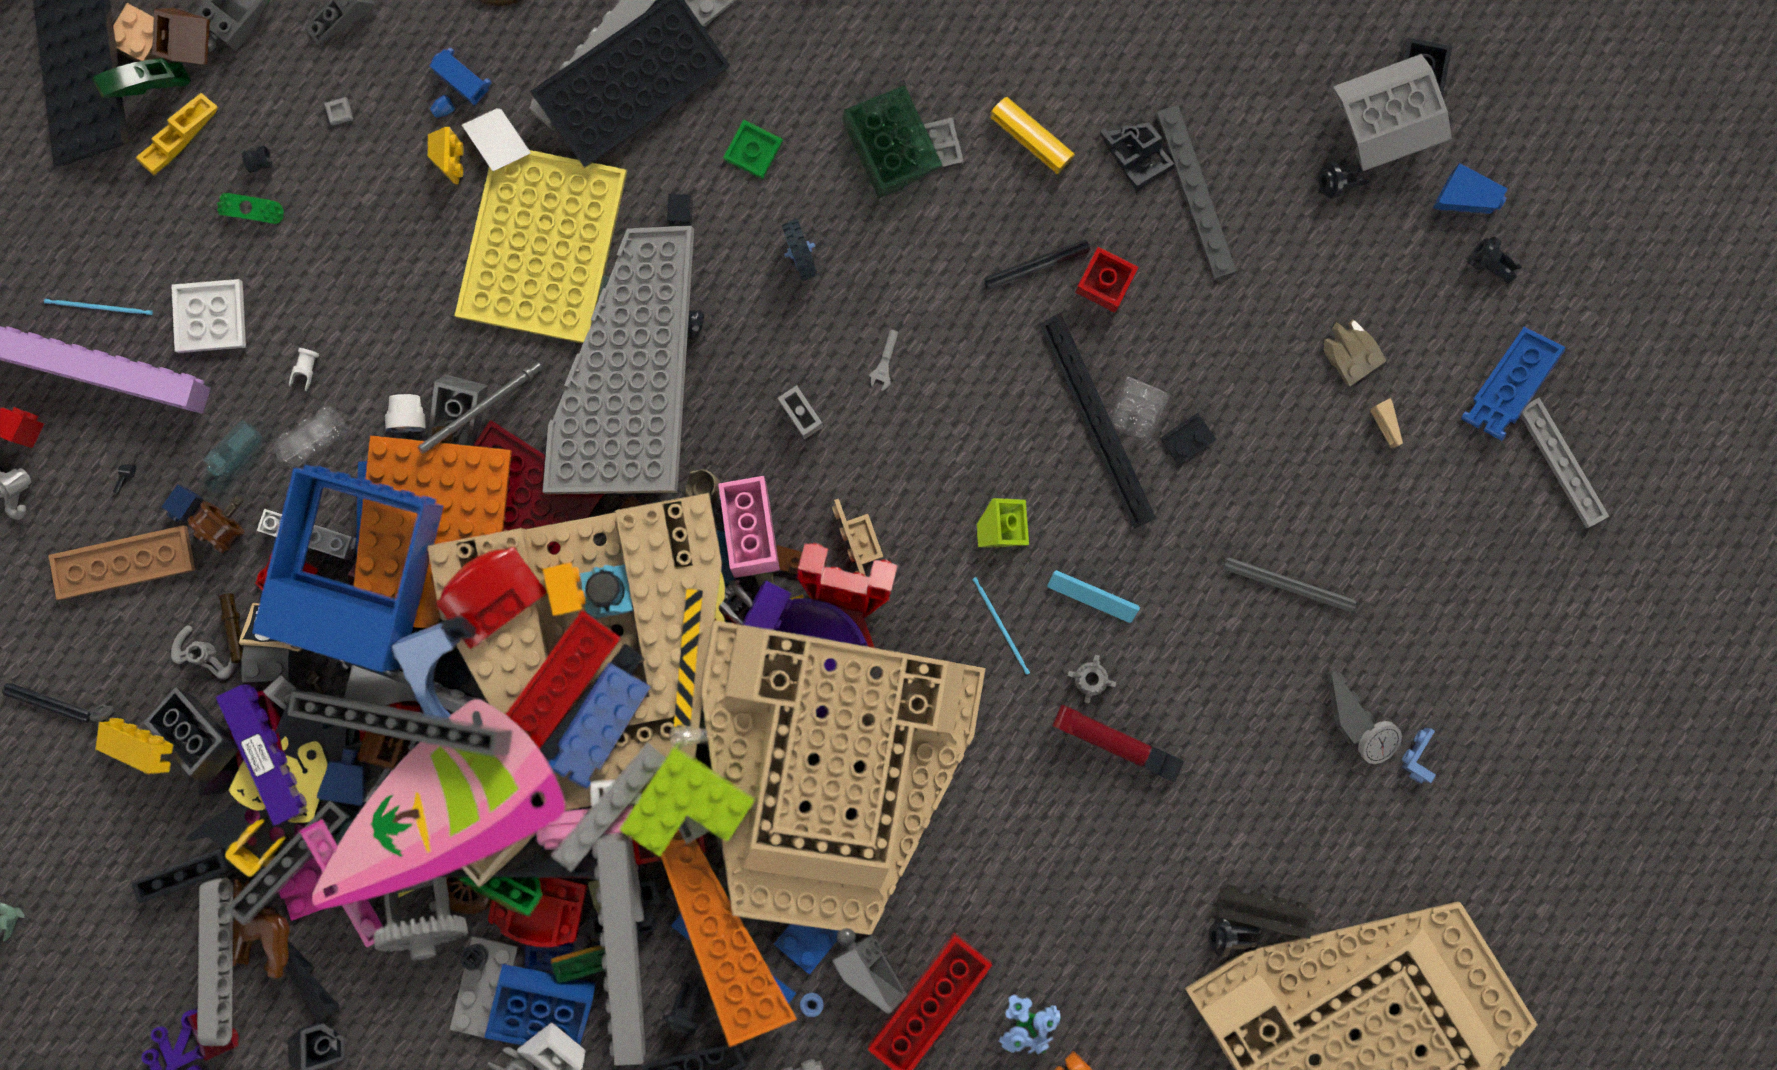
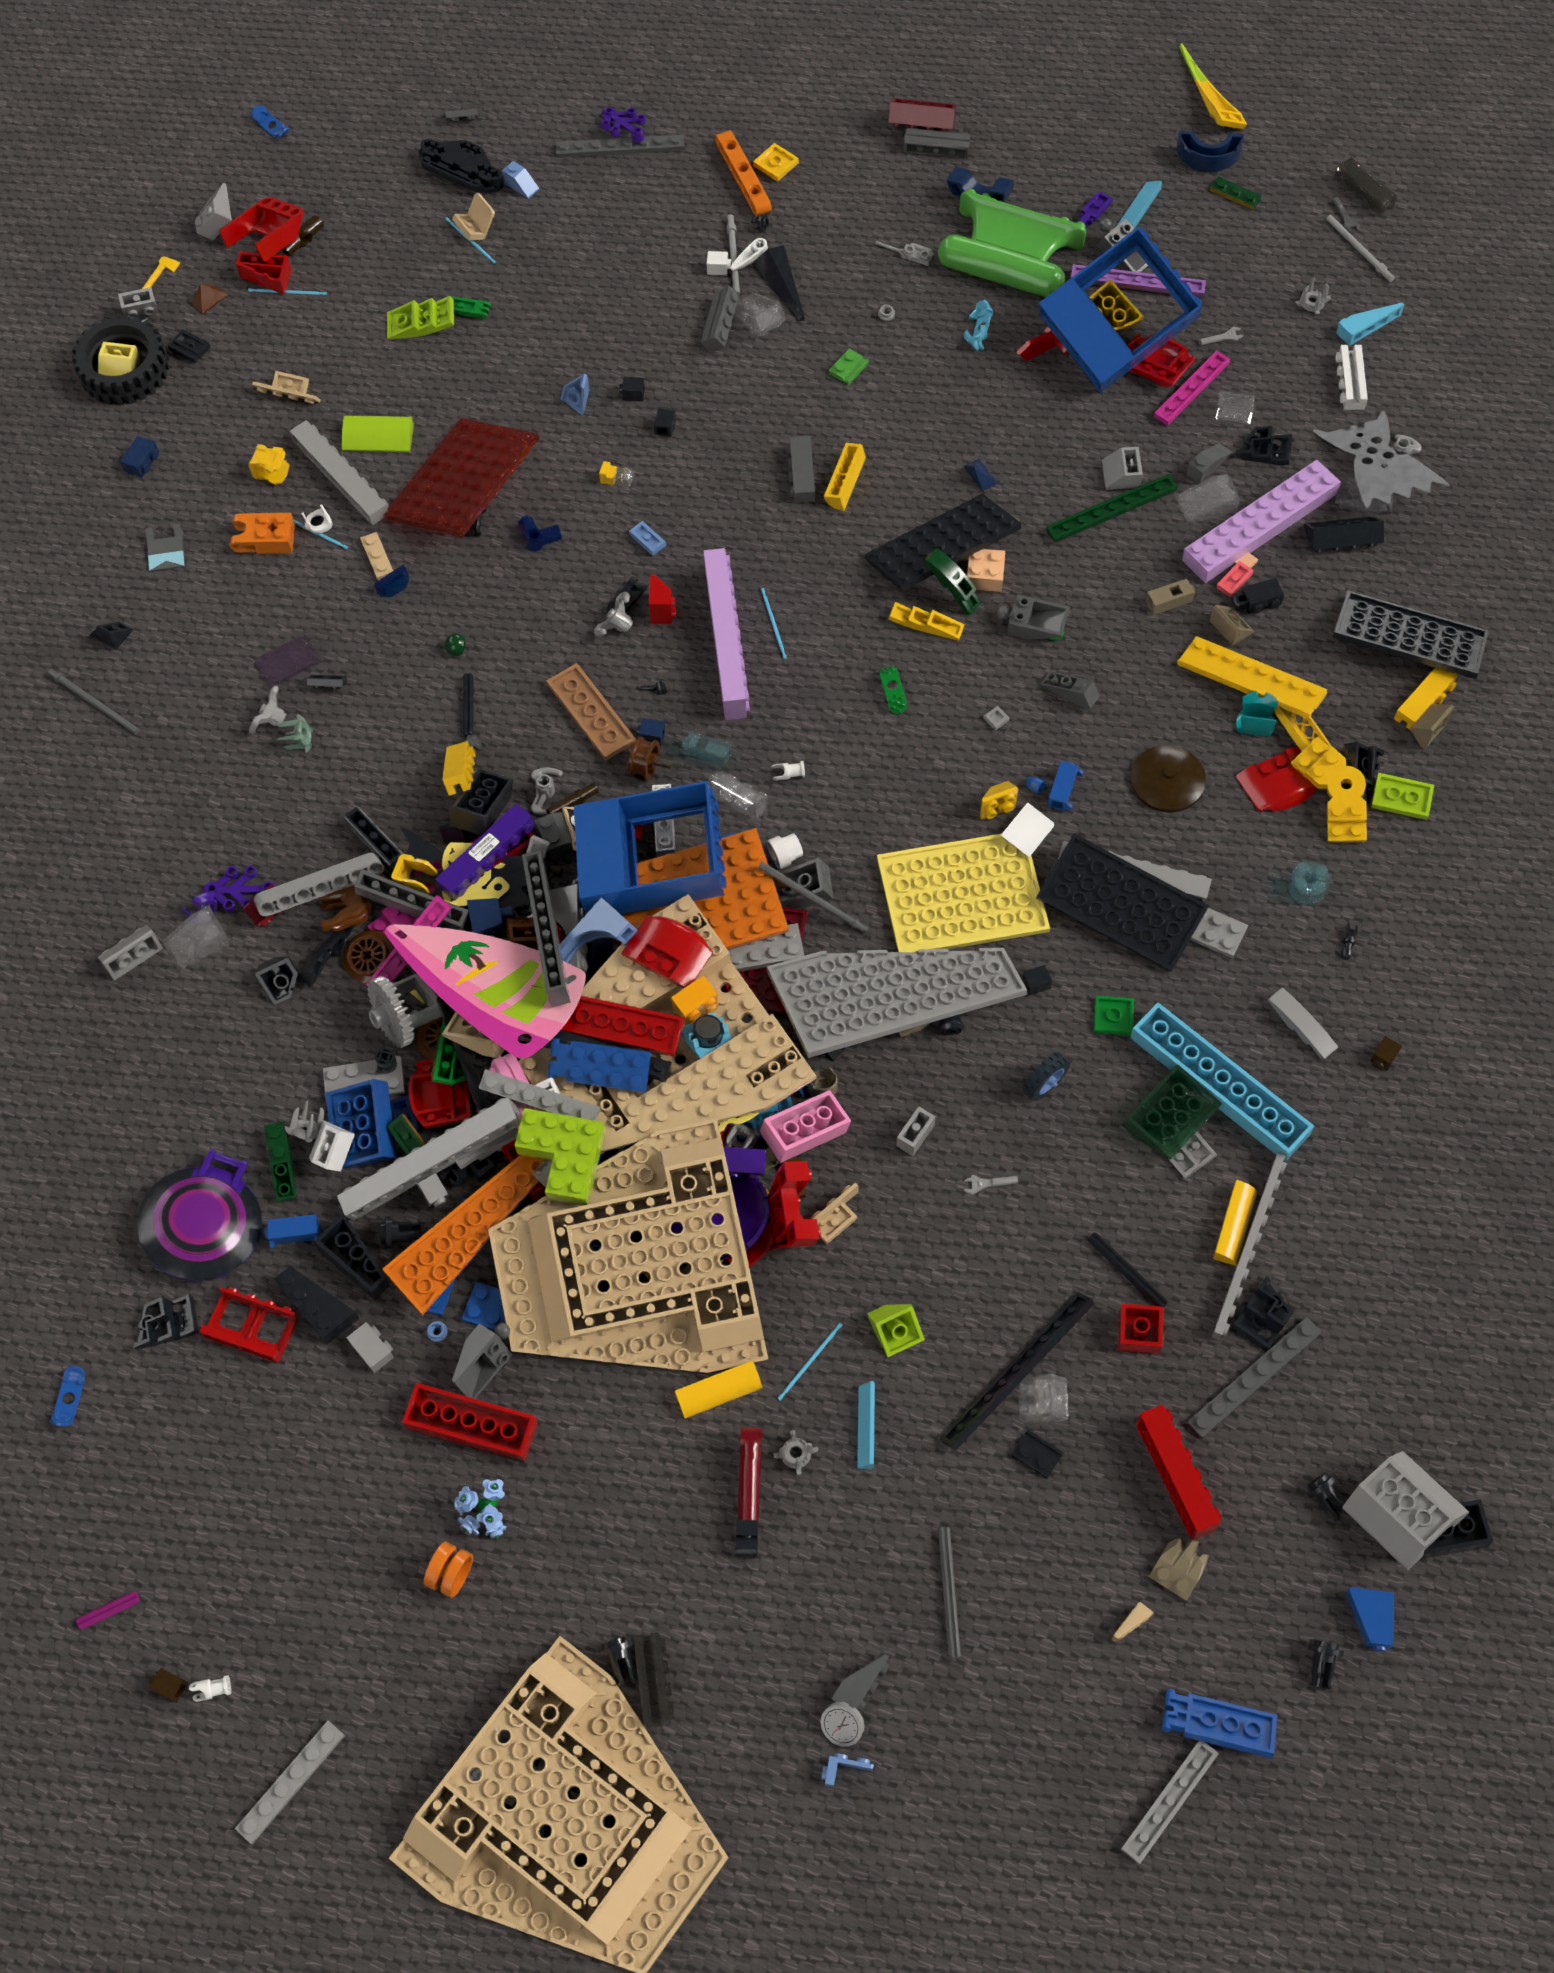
camera: 70 degrees right, 20 degrees down
reddish brown slope [152,8,210,64] -> none
white plate [172,279,246,353] -> none
black wheel [242,145,273,173] -> none
black plate [441,617,476,640] -> none
clear cone [670,725,708,749] -> none
sticker [674,589,703,728] -> none
none -> reddish brown piece [343,930,395,983]
none -> light grey brick [418,1173,448,1207]
none -> yellow brick [675,1360,762,1418]
none -> light grey plate [728,923,804,972]
none -> medium azure brick [1130,1003,1314,1162]
none -> red brick [1135,1404,1221,1540]
none -> light grey plate [1211,1152,1287,1340]

